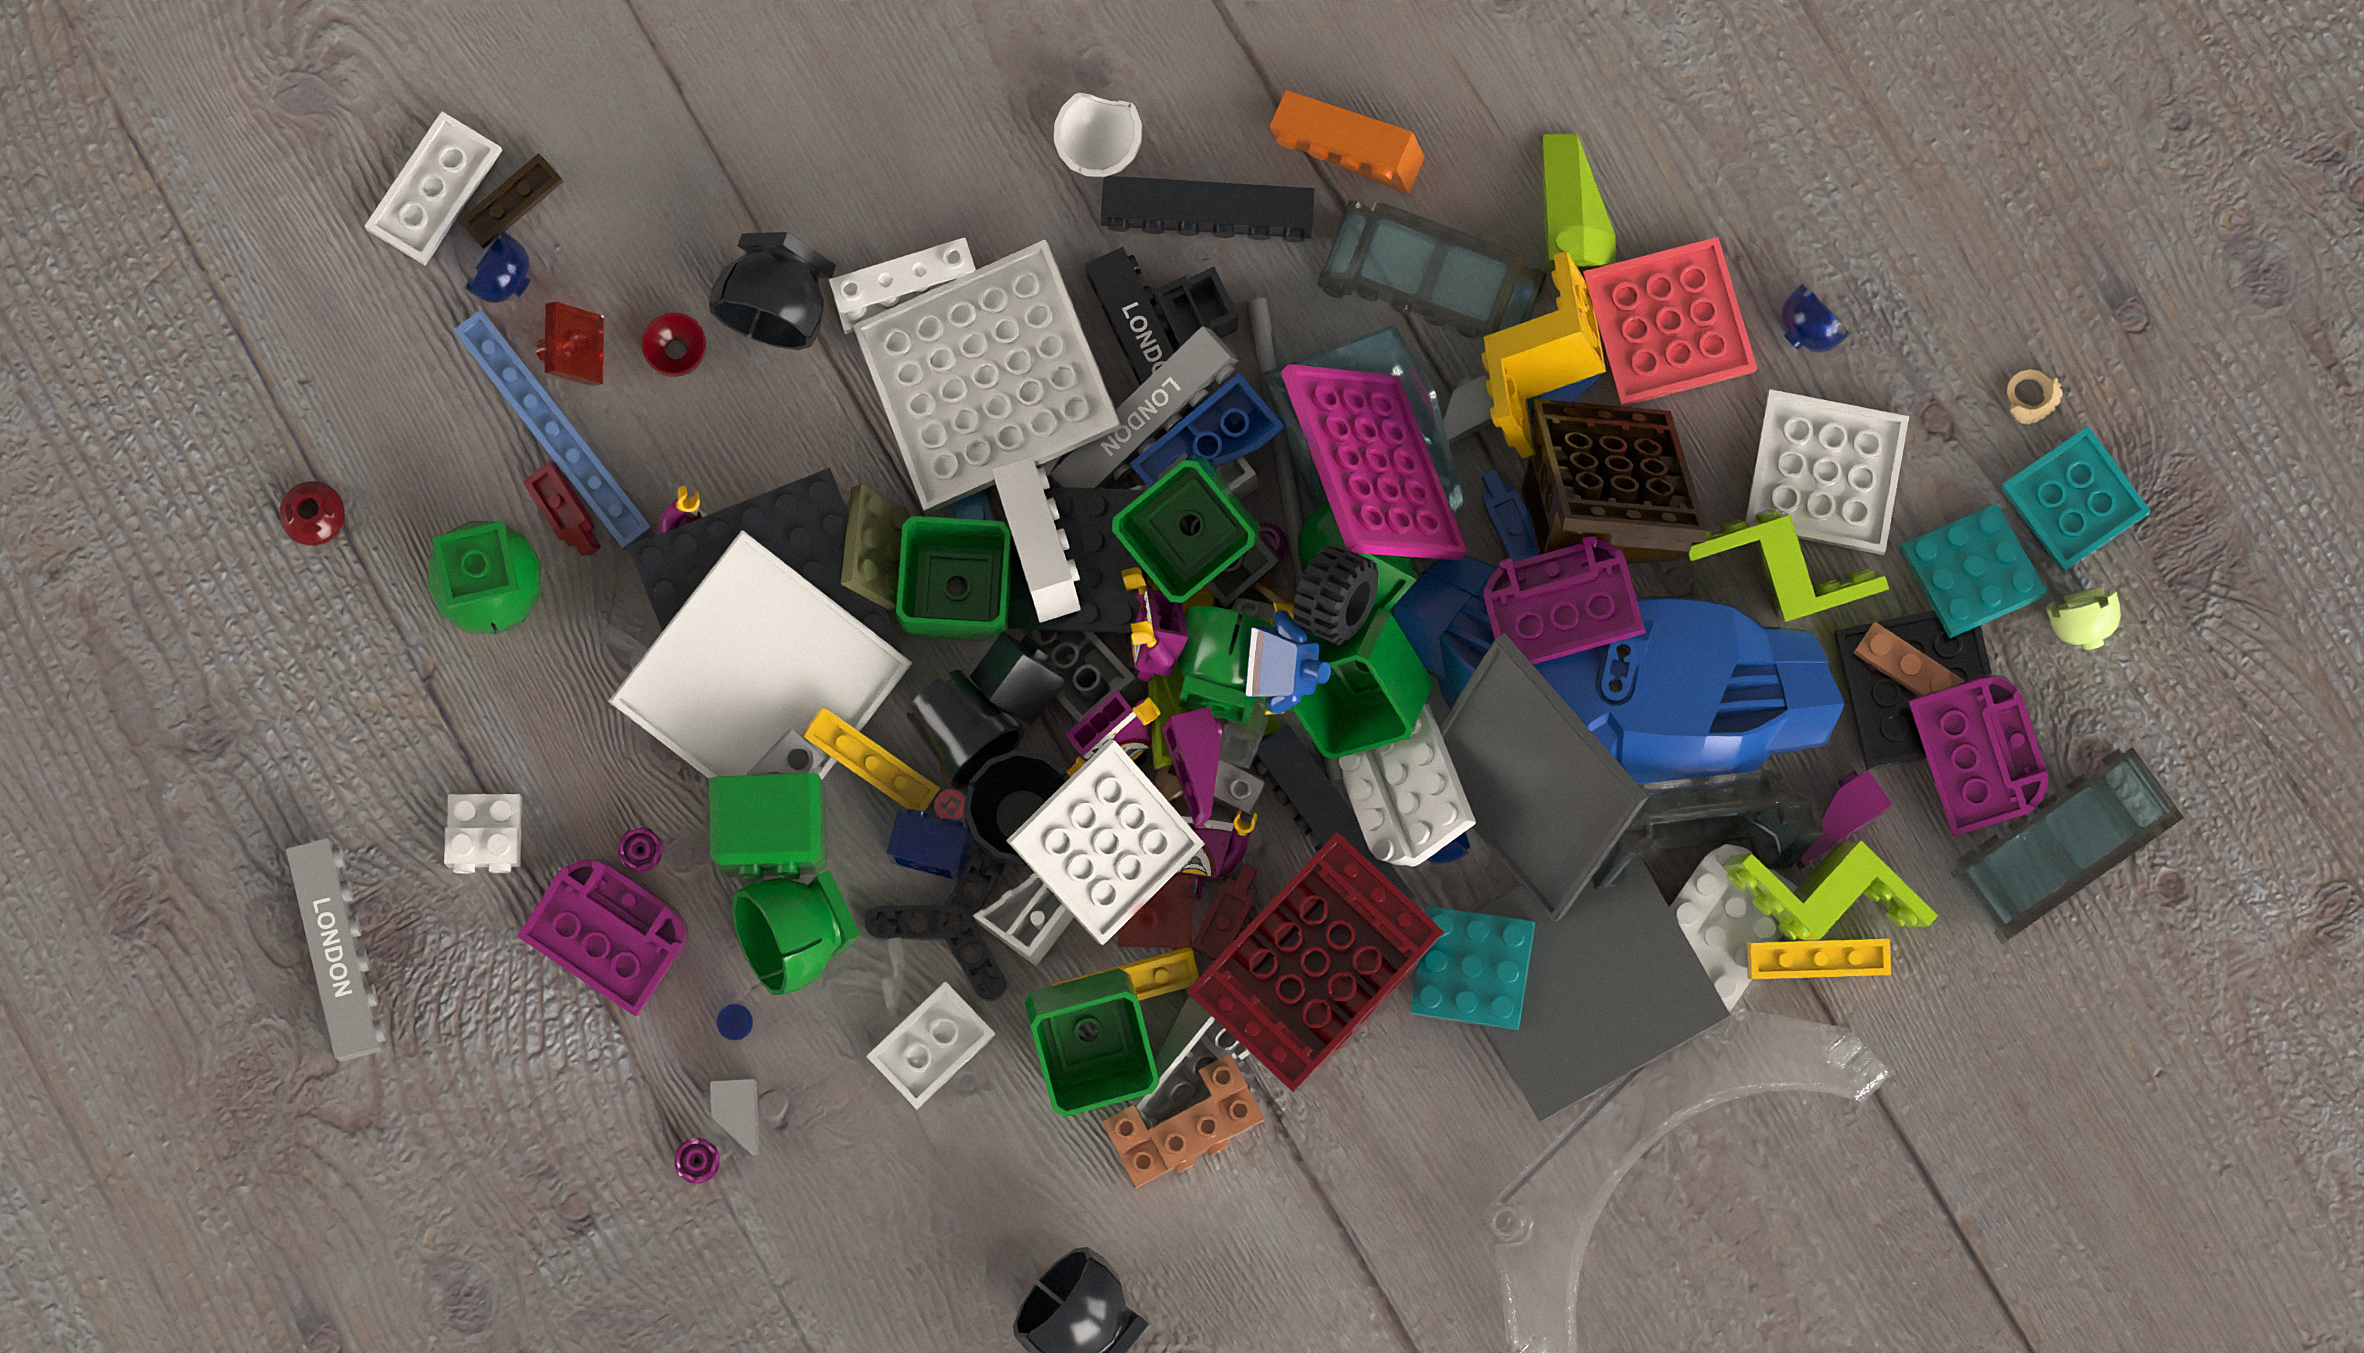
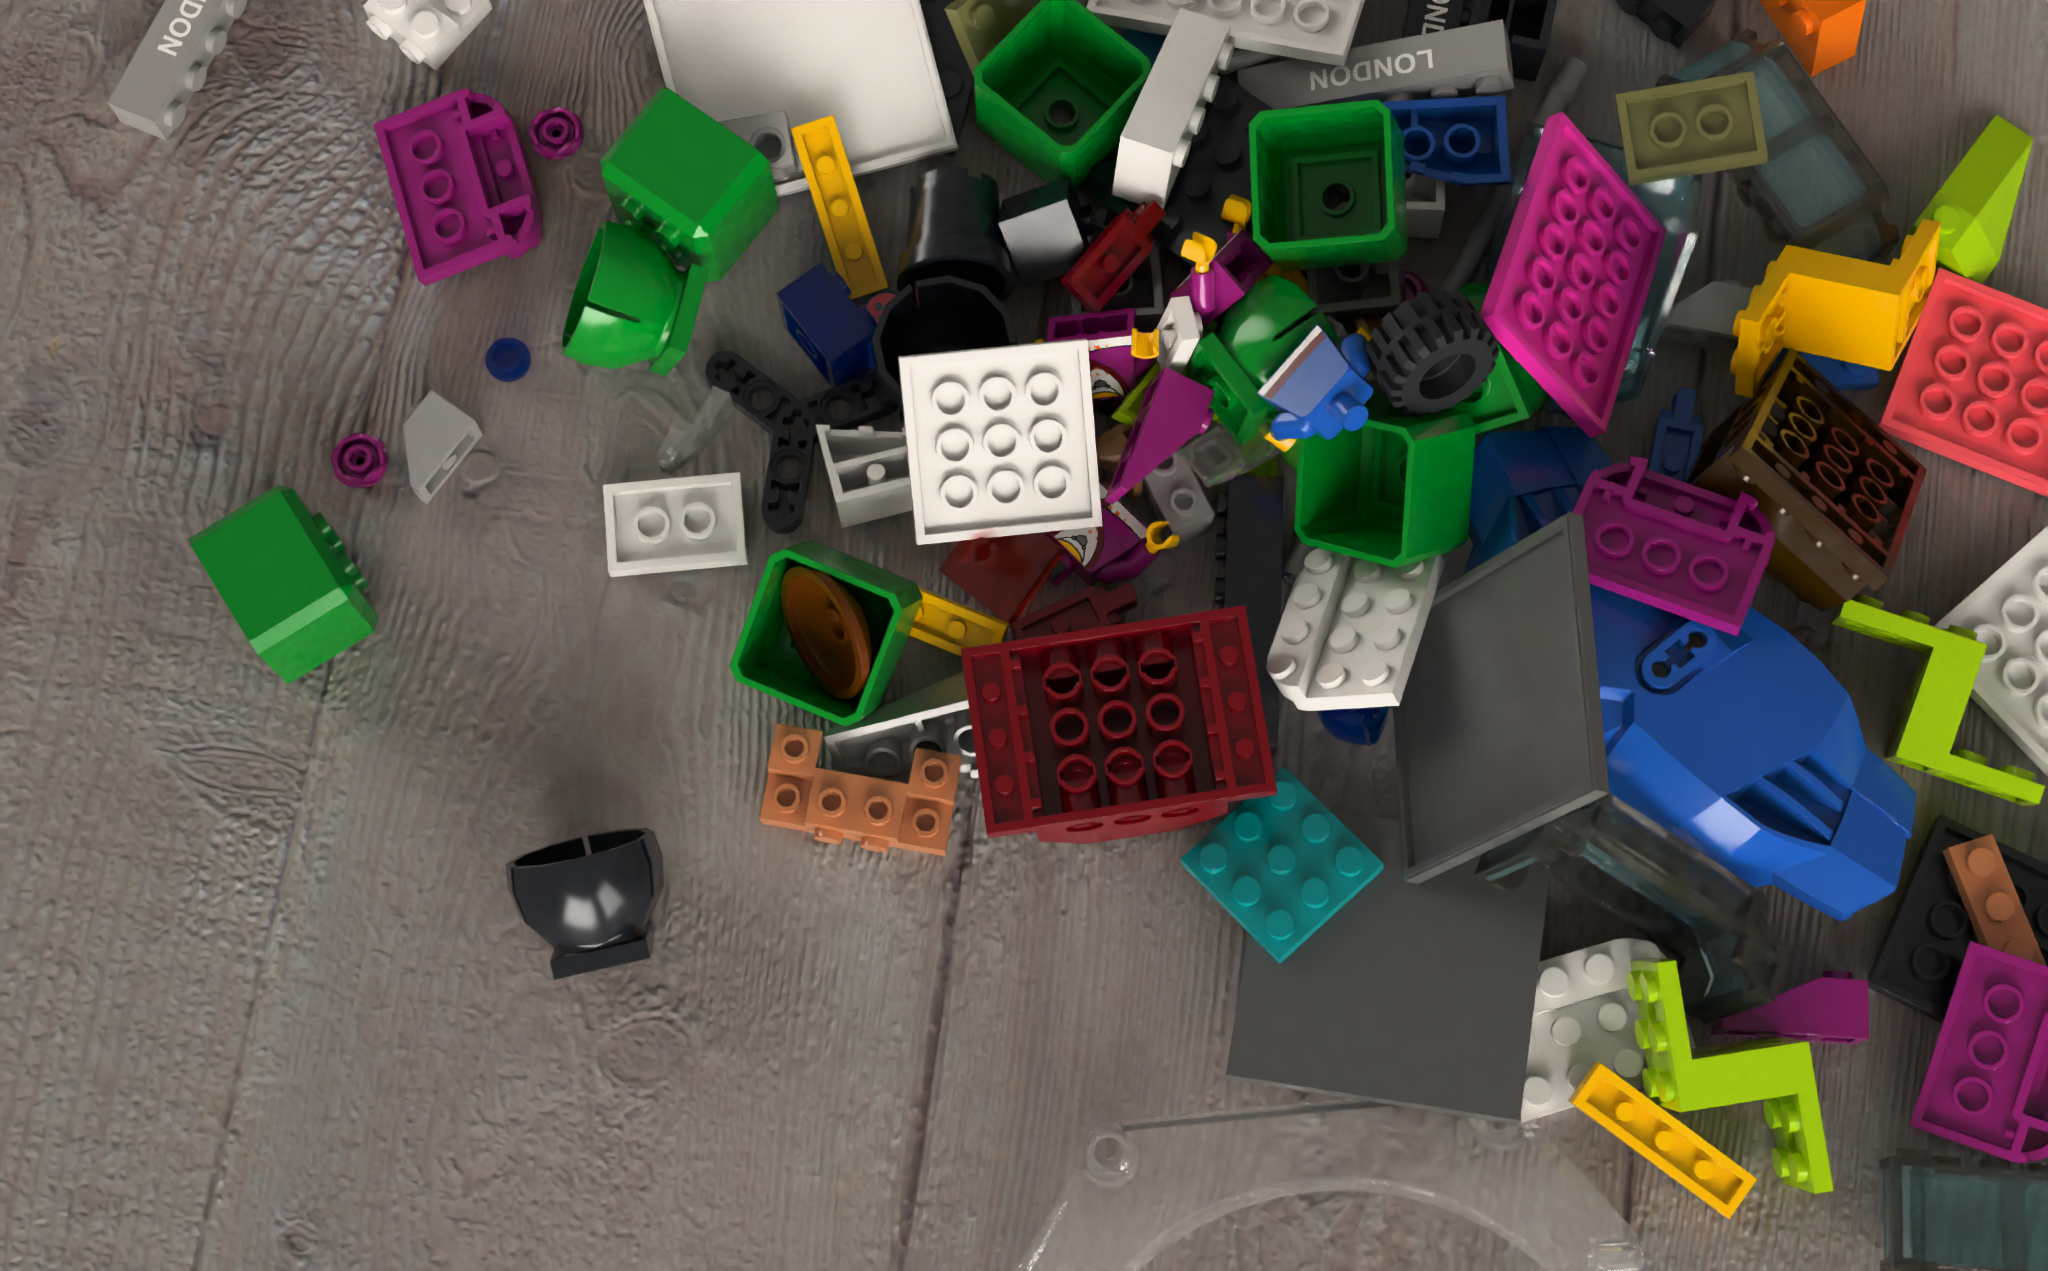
camera: 40 degrees right, 5 degrees down
none -> green plate [188,485,379,684]
none -> reddish brown dish [781,564,872,699]
none -> dark red hinge [1060,200,1166,313]
none -> white plate [1156,296,1203,374]
none -> olive plate [1615,71,1768,186]

